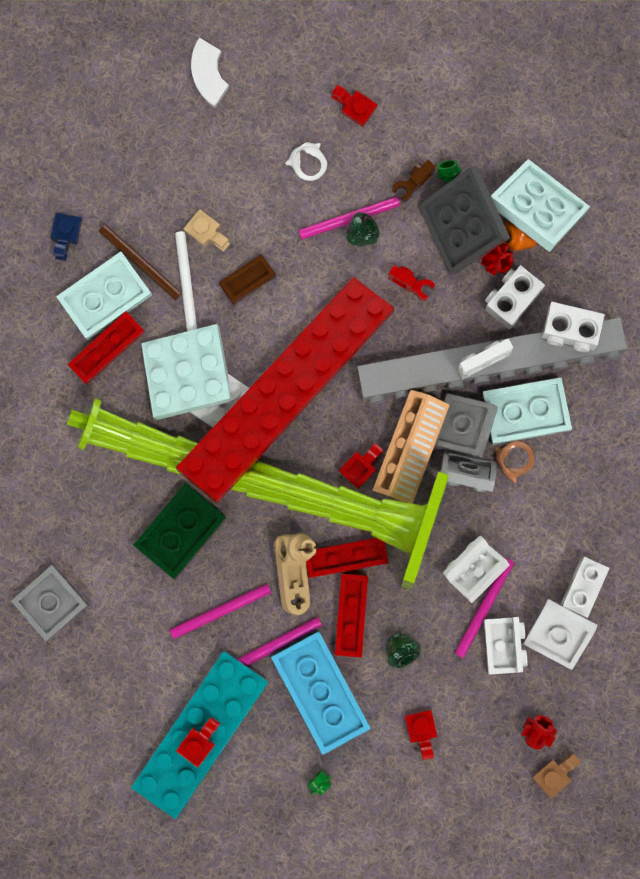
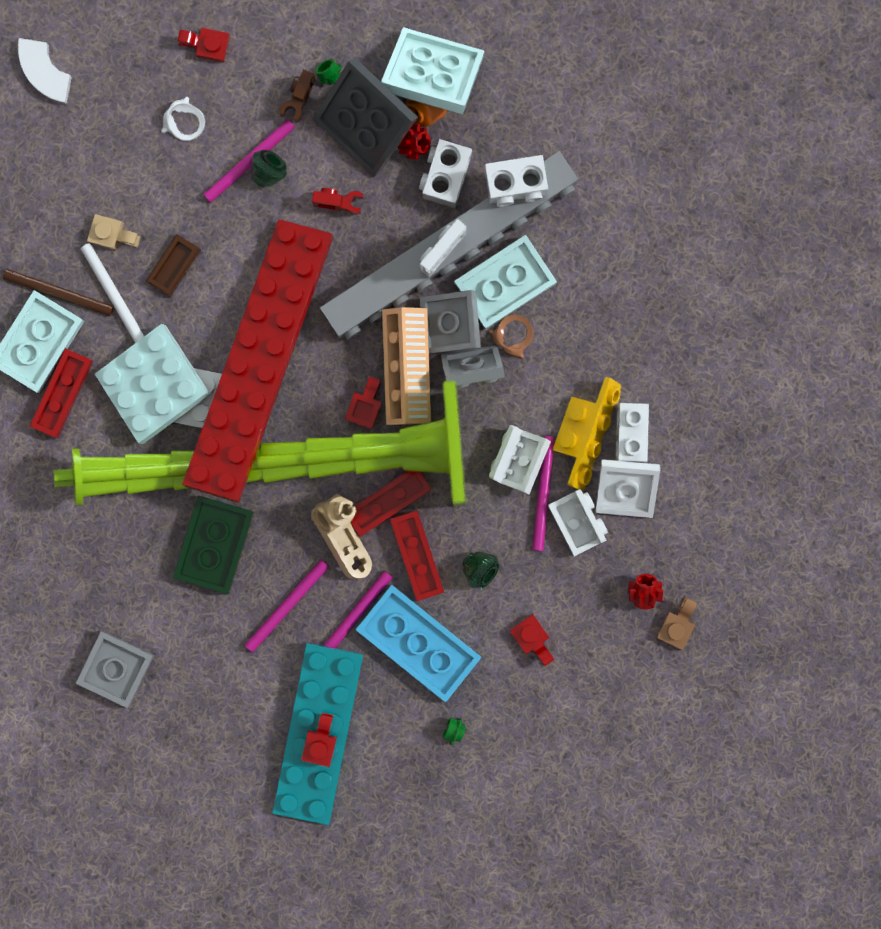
camera: 30 degrees left, 5 degrees up
none -> yellow bracket [552,377,621,492]

